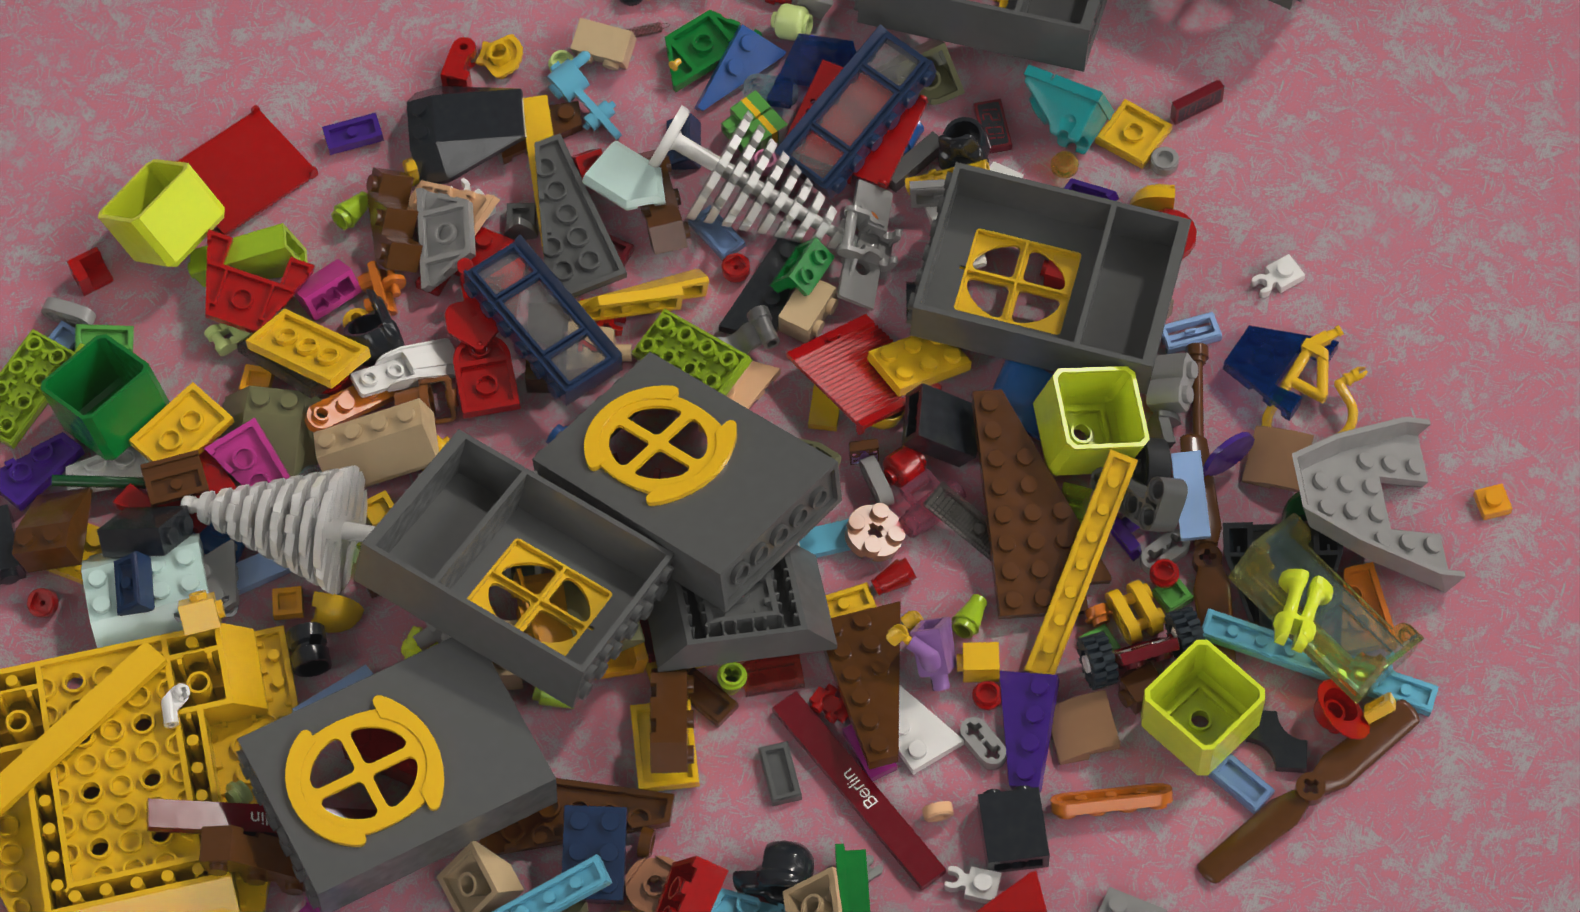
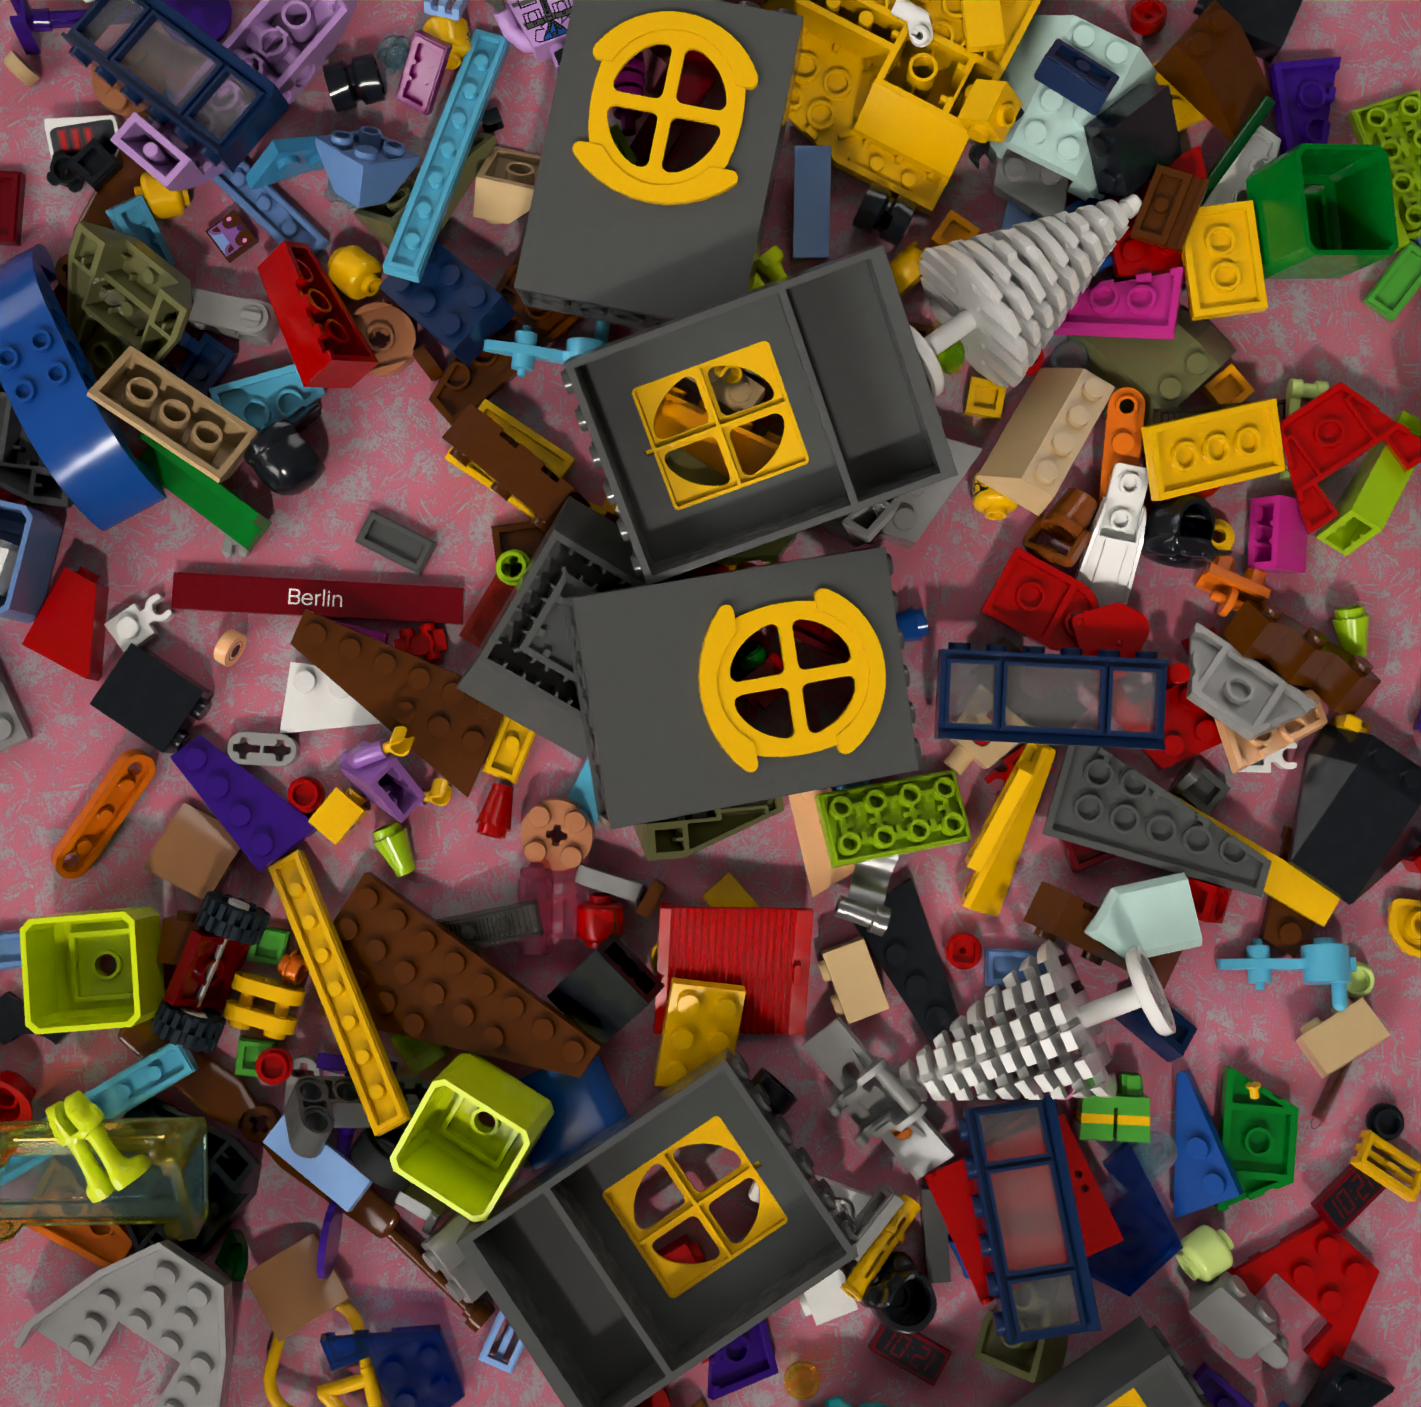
camera: 125 degrees right, 25 degrees up
green bracket [770,237,834,296] -> none
none -> medium azure piece [483,320,610,377]

